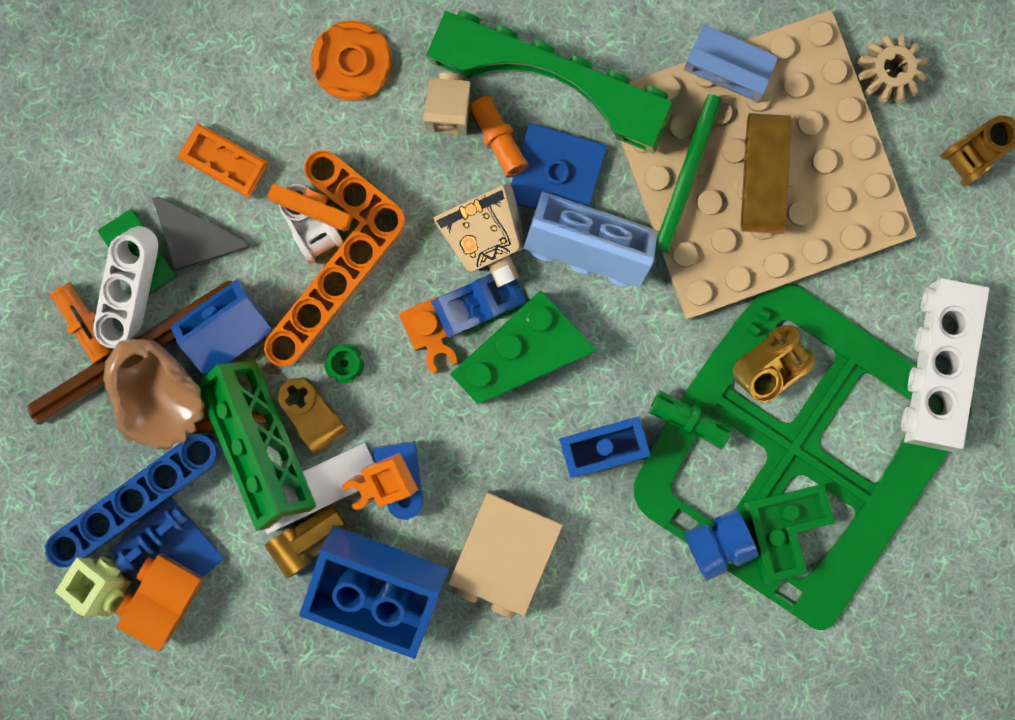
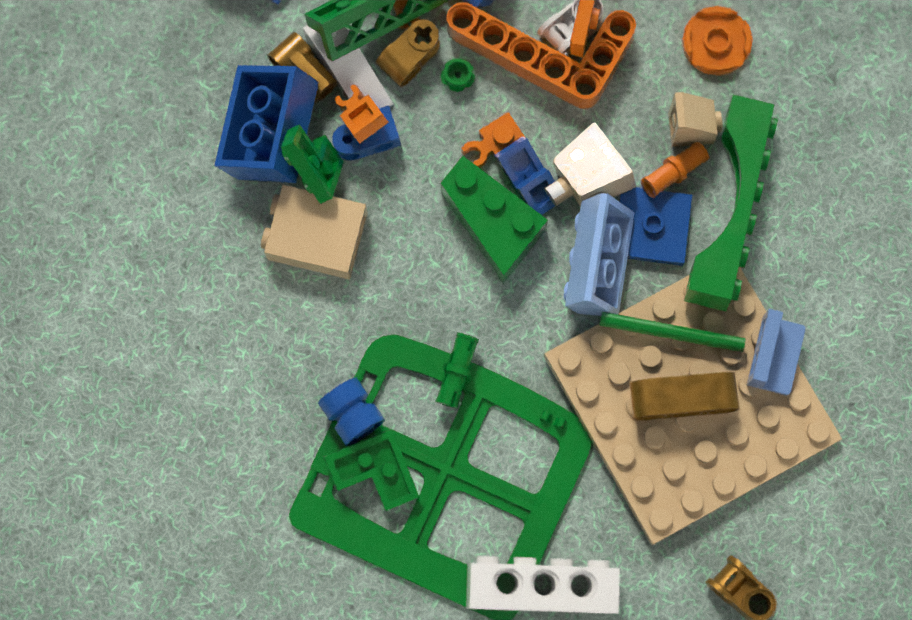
camera: 85 degrees right, 10 degrees down
blue brick [559,416,650,479] -> none
pearl gold piece [733,325,816,403] -> none
tan gear [857,35,928,104] -> none
none -> green plate [281,124,344,204]

